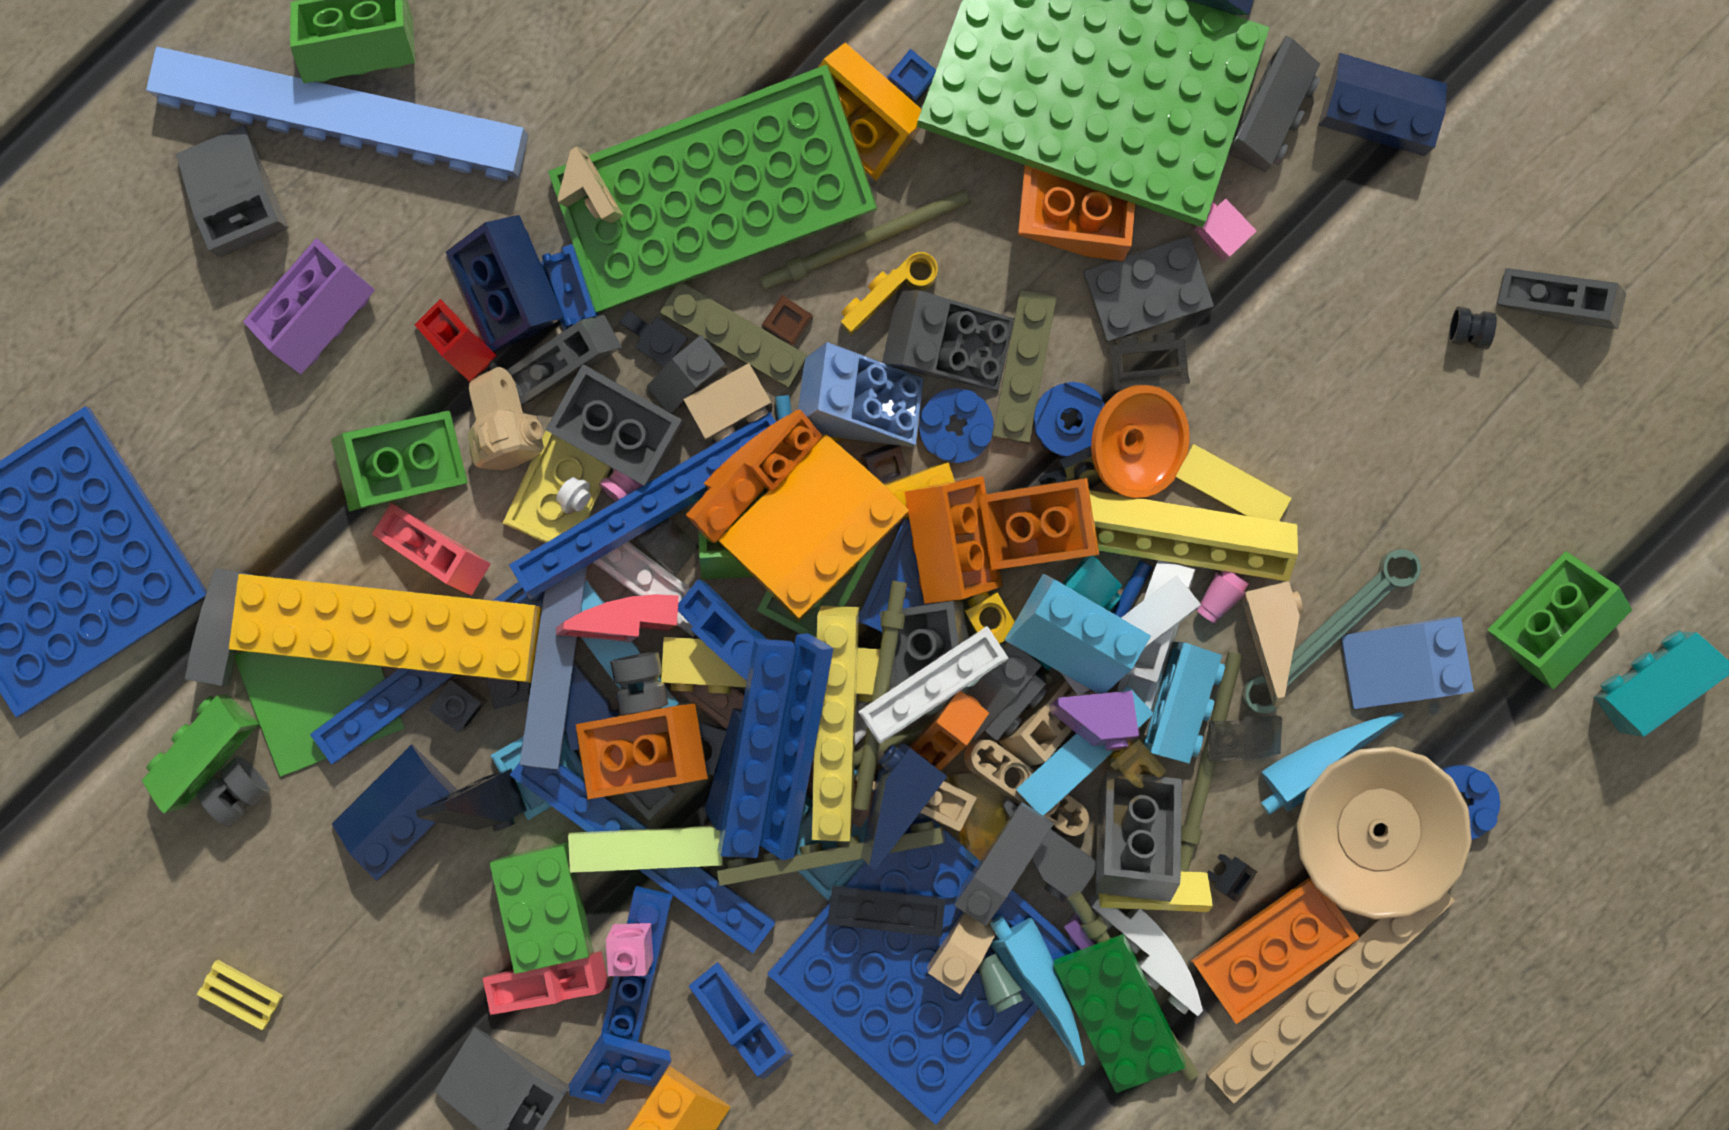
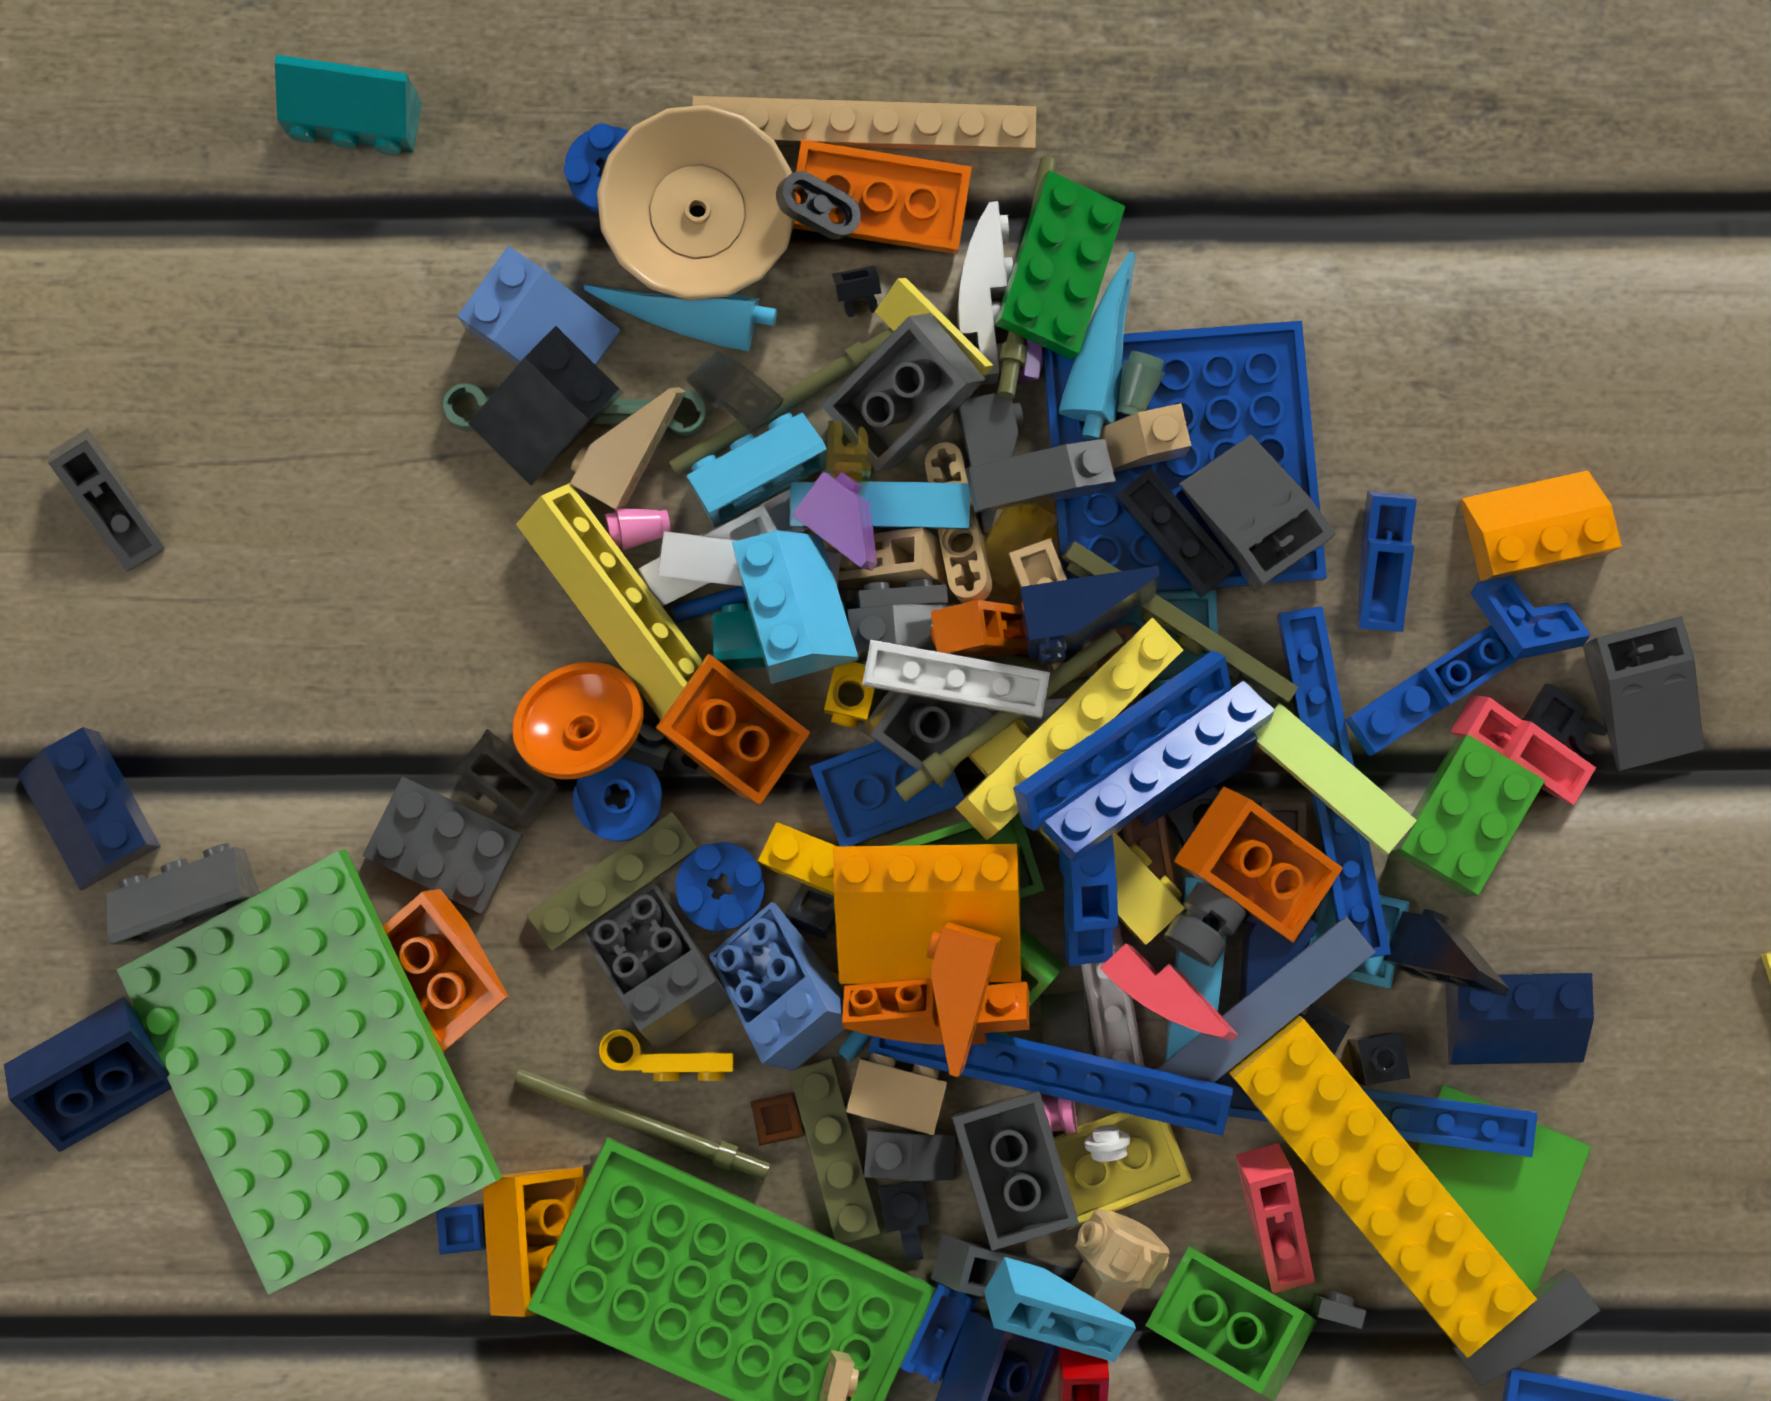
camera: 140 degrees left, 5 degrees down
bright green slope [142,694,259,814] -> none
dark grey wheel [196,756,270,828] -> none
bright pink brick [606,923,653,976] -> none
orange slope [904,476,1003,604] -> none
light yellow tile [1175,444,1292,521] -> none
bright pink brick [1194,199,1257,262] -> none
black wheel [1449,306,1497,350] -> none
bright green slope [1487,551,1632,690] -> none
none -> black slope [468,326,624,486]
none -> black plate [776,171,861,239]
none -> orange slope [926,922,1001,1077]
none -> medium azure slope [984,1257,1136,1362]
none -> dark grey slope [1179,435,1336,592]
none -> dark grey plate [1310,1289,1366,1329]
none -> black plate [1522,684,1607,755]

